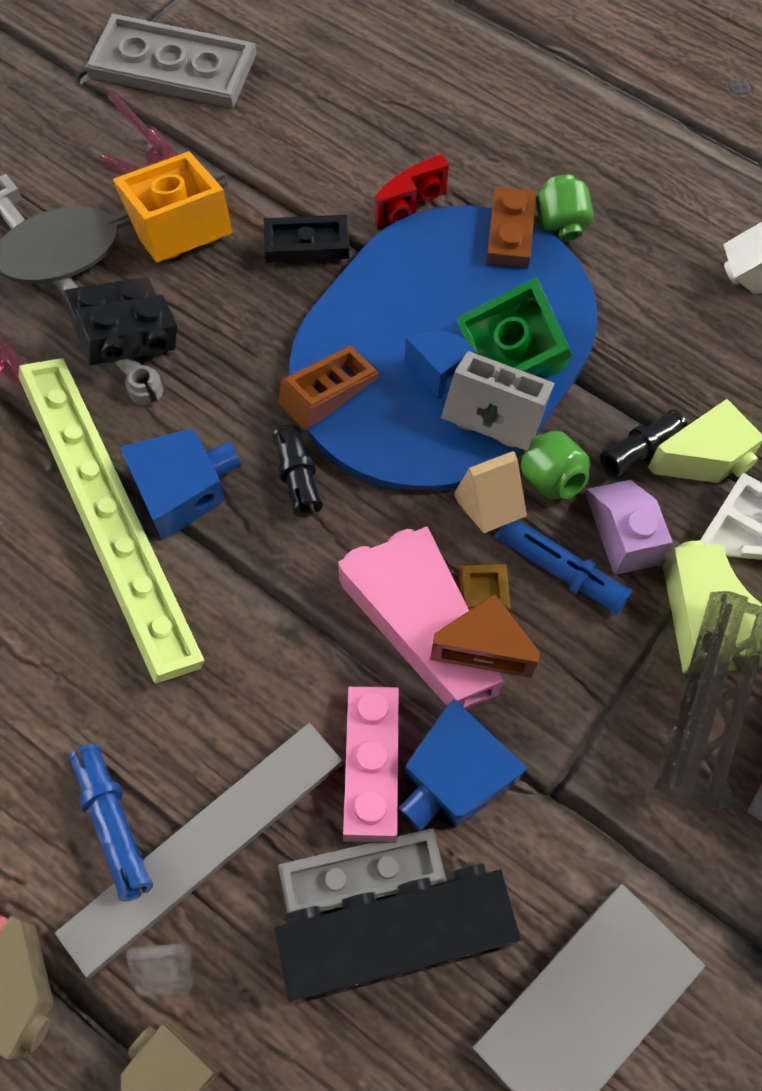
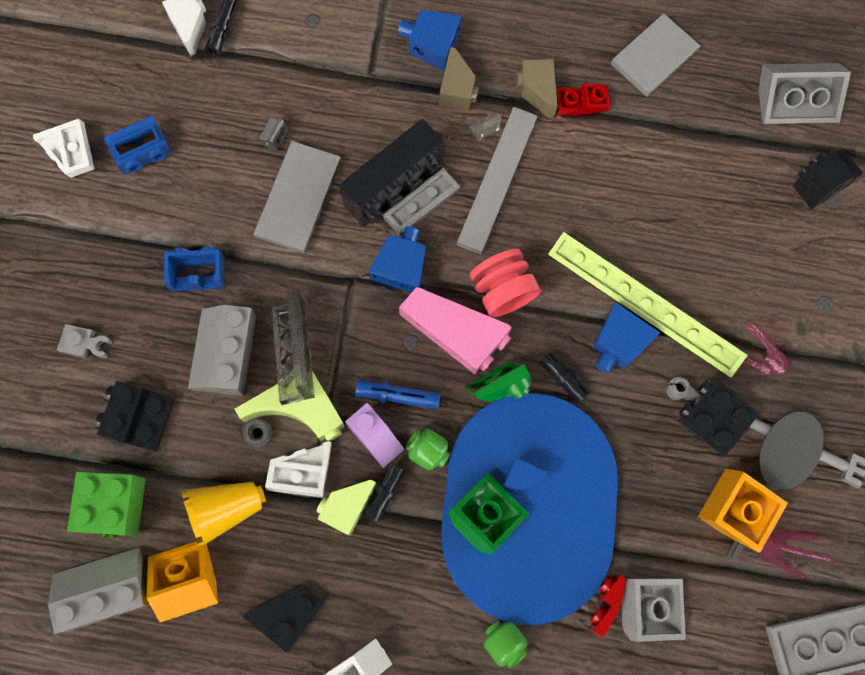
camera: 150 degrees right, 10 degrees up
blue pin [68,744,153,902] -> none
black plate [264,215,349,263] -> none
dark orange slope [278,345,379,430] -> none
bright pink plate [343,686,399,843] -> none
dark orange slope [430,594,540,678] -> none
light grey brick [441,351,555,451] -> none
tan slope [454,451,527,533] -> none
pearl gold tile [458,564,511,613] -> none
dark orange plate [486,187,536,268] -> none
none -> green slope [464,359,532,402]
none -> coral wheel [469,249,542,318]
none -> light grey slope [622,579,686,642]

